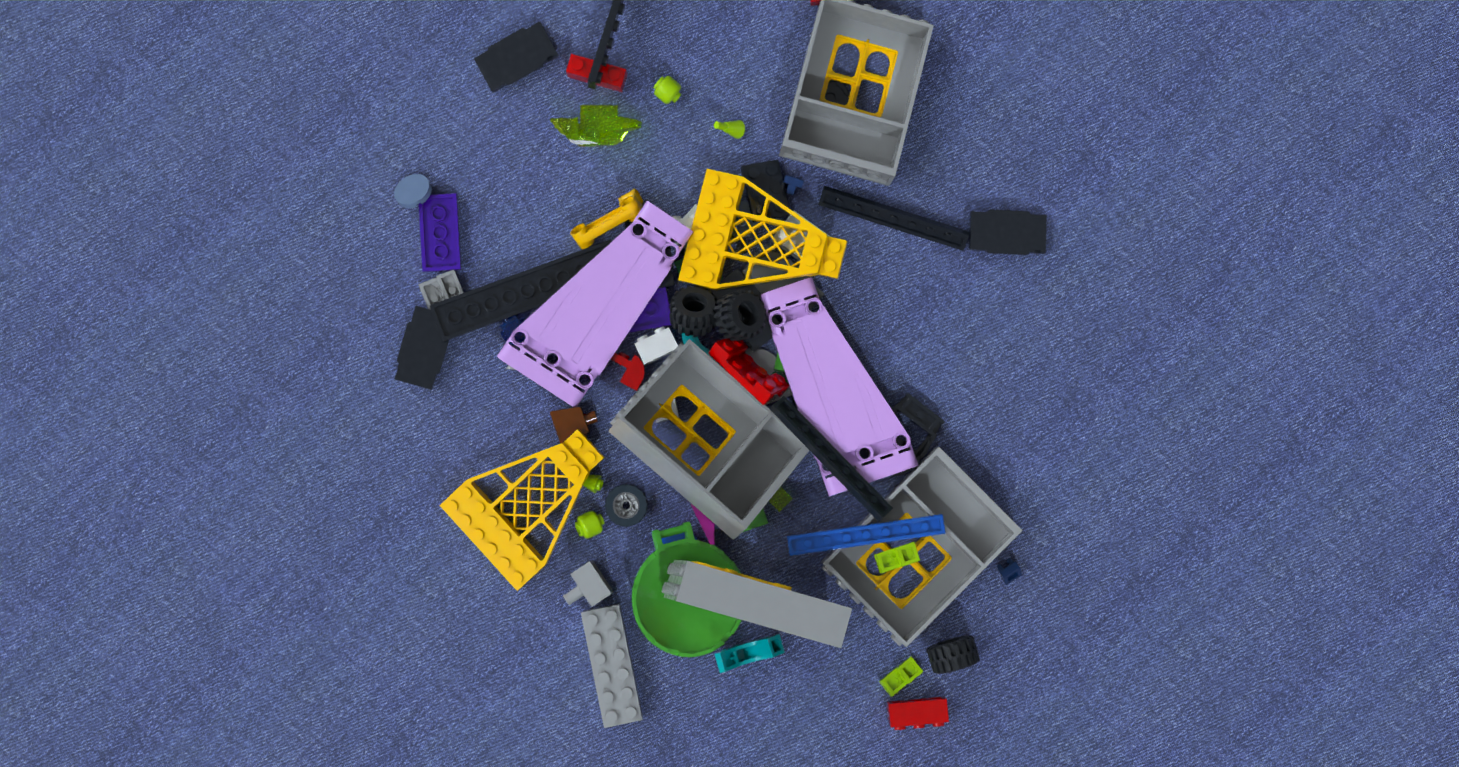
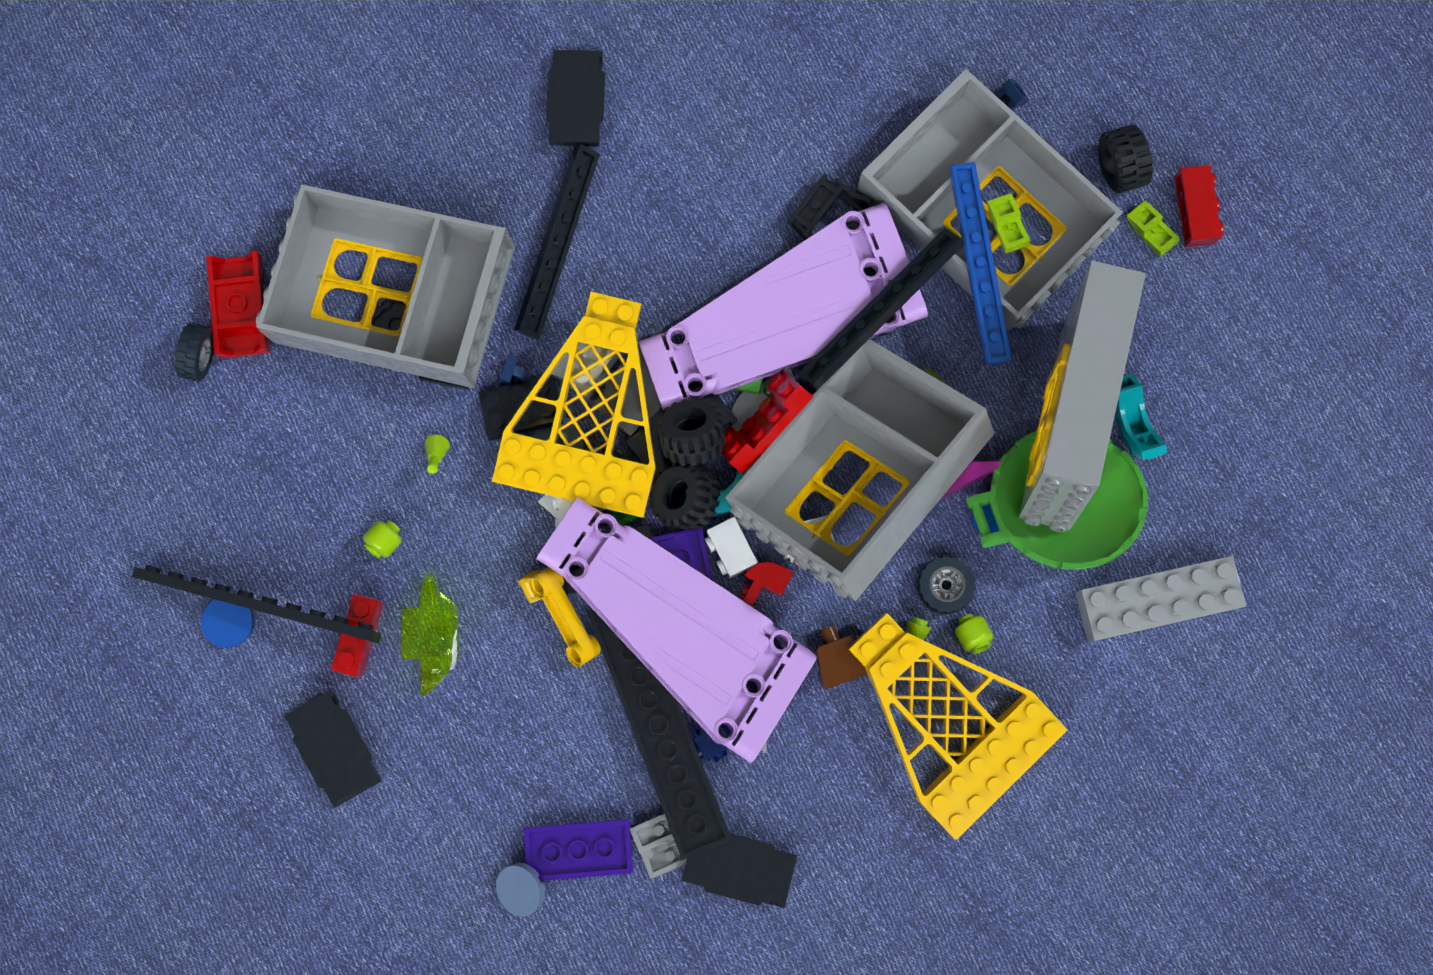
camera: 90 degrees left, 5 degrees down
light grey brick [563,560,614,607] -> none

